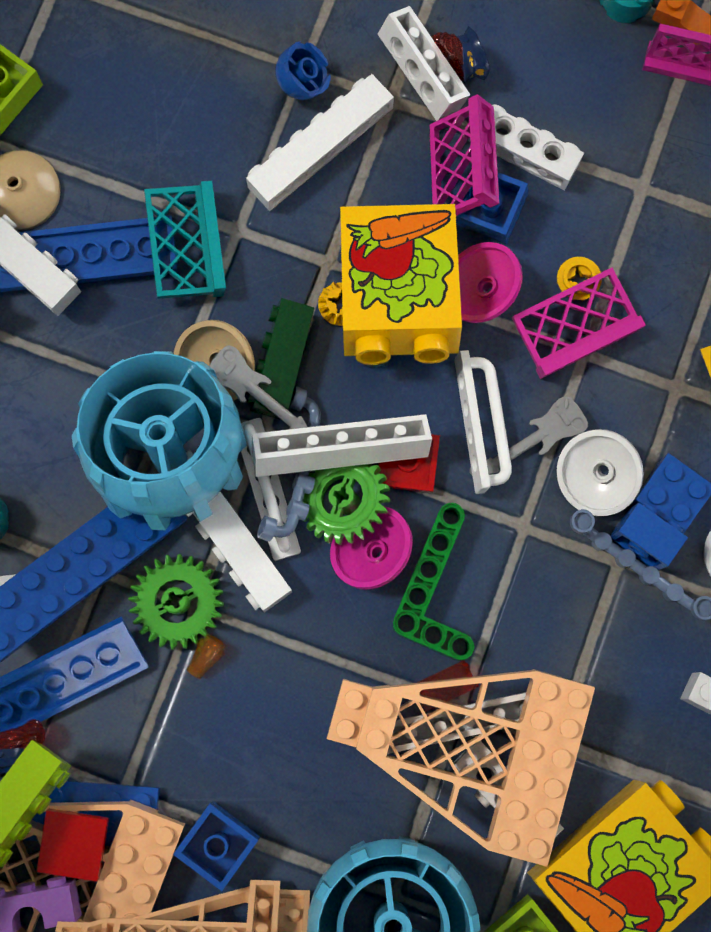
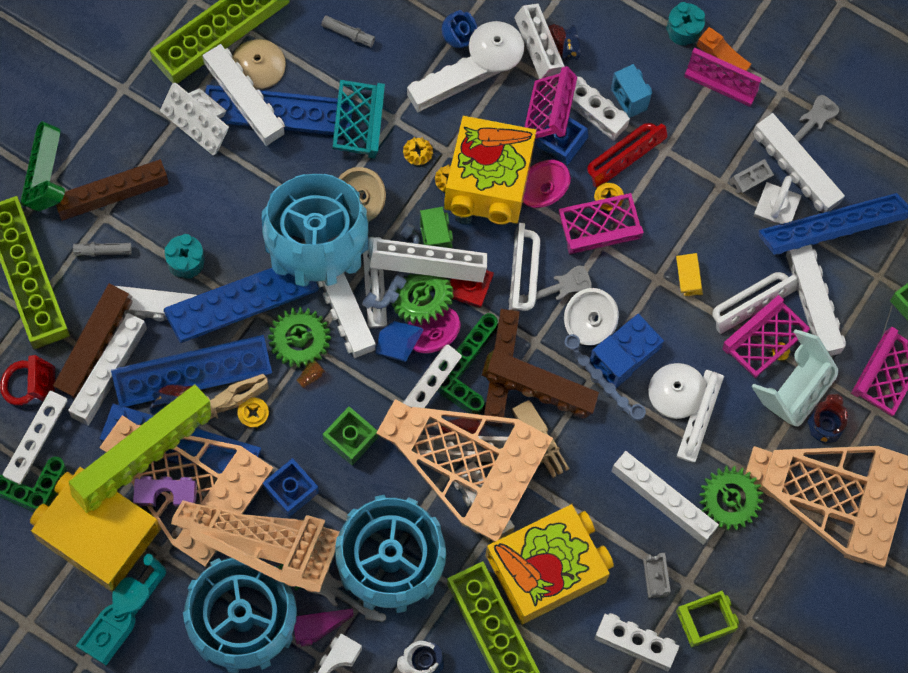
camera: 10 degrees right, 10 degrees down
red tile [37,808,109,882] -> none
light grey piece [209,345,307,429] -> none
dark green brick [247,298,314,420] -> none
none -> tan arm [207,374,269,419]
none -> yellow gear [237,397,269,428]
none -> light grey pin [321,15,375,48]
none -> bright green brick [322,407,378,465]
none -> blue slope [376,321,424,362]
none -> yellow gear [403,137,433,165]
none -> white piece [403,345,462,408]
none -> bright green brick [420,207,453,248]
none -> white dish [469,21,524,72]
none -> reddish brown brick [481,350,599,418]
none -> reddish brown brick [484,309,520,427]
none -> tan arm [512,400,570,478]
none -> red piece [587,123,668,188]
none -> dark azure brick [611,64,652,118]

